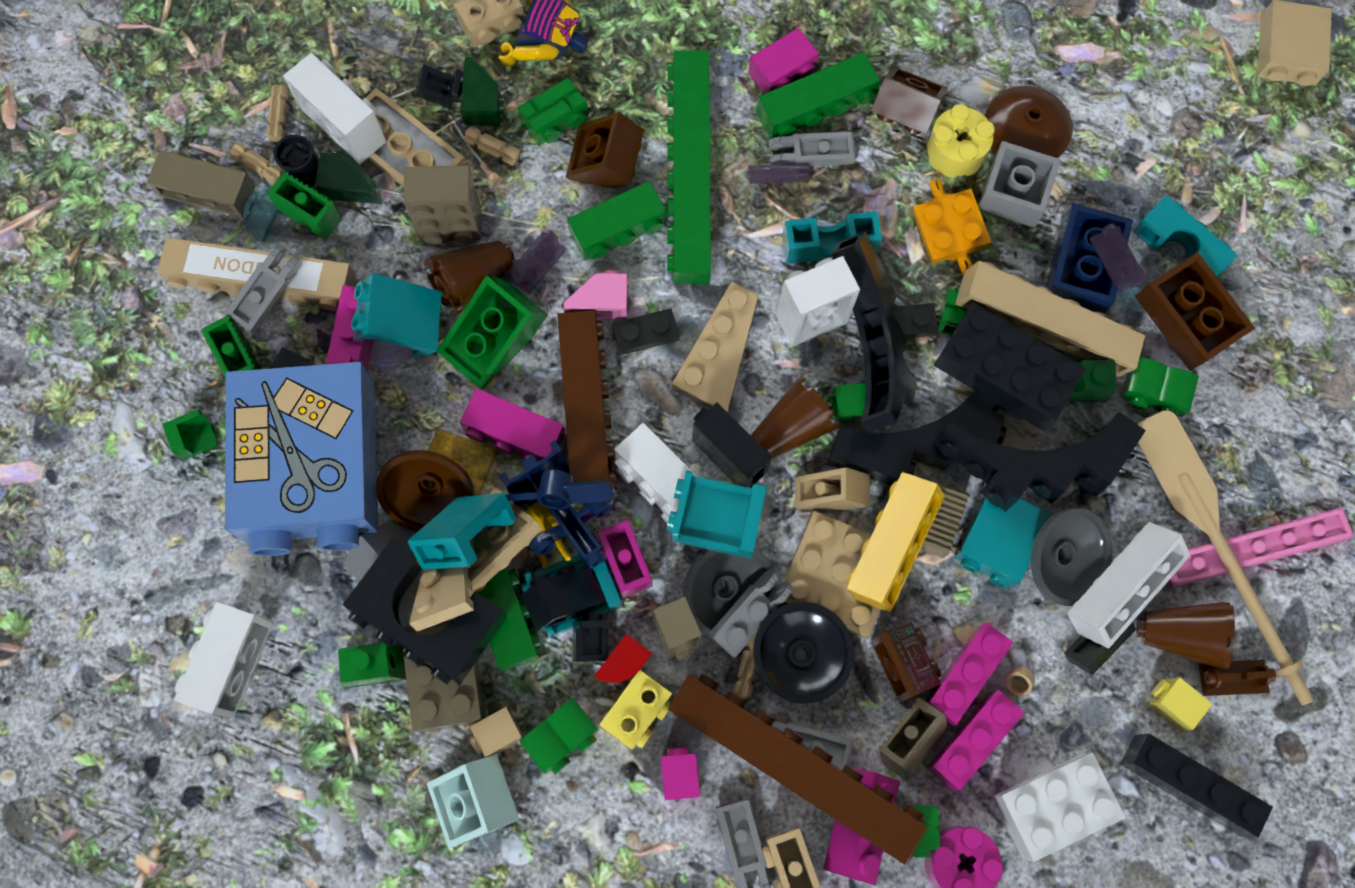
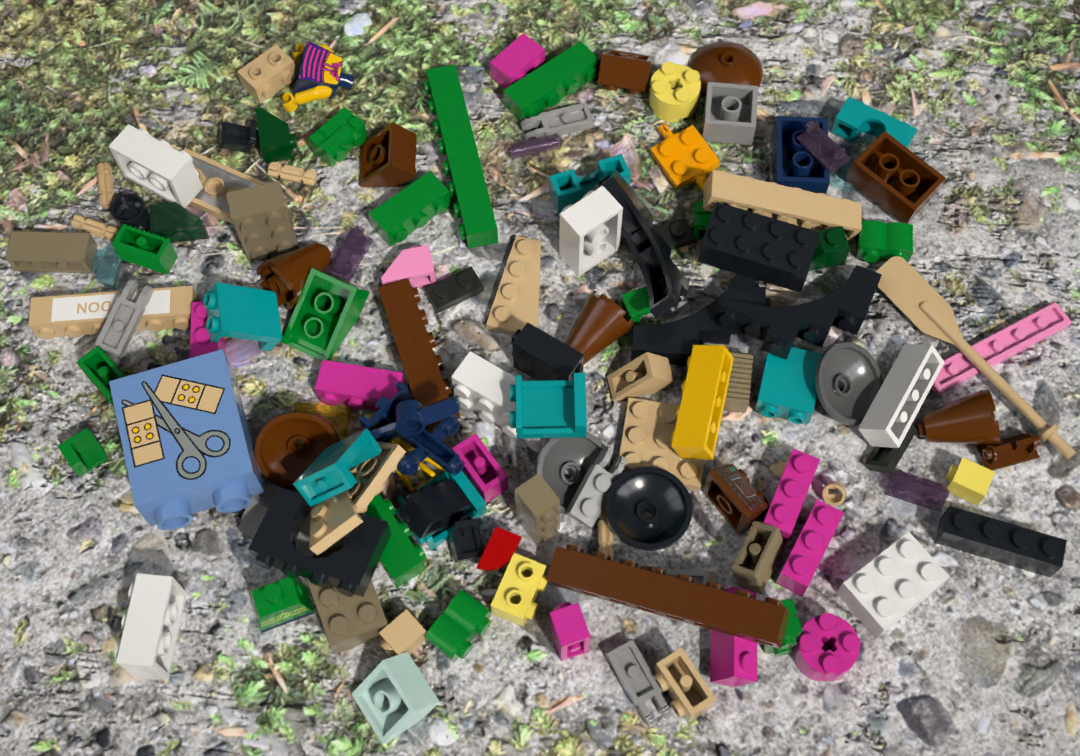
camera: 10 degrees left, 10 degrees down
none -> clear purple hinge [884,469,950,512]

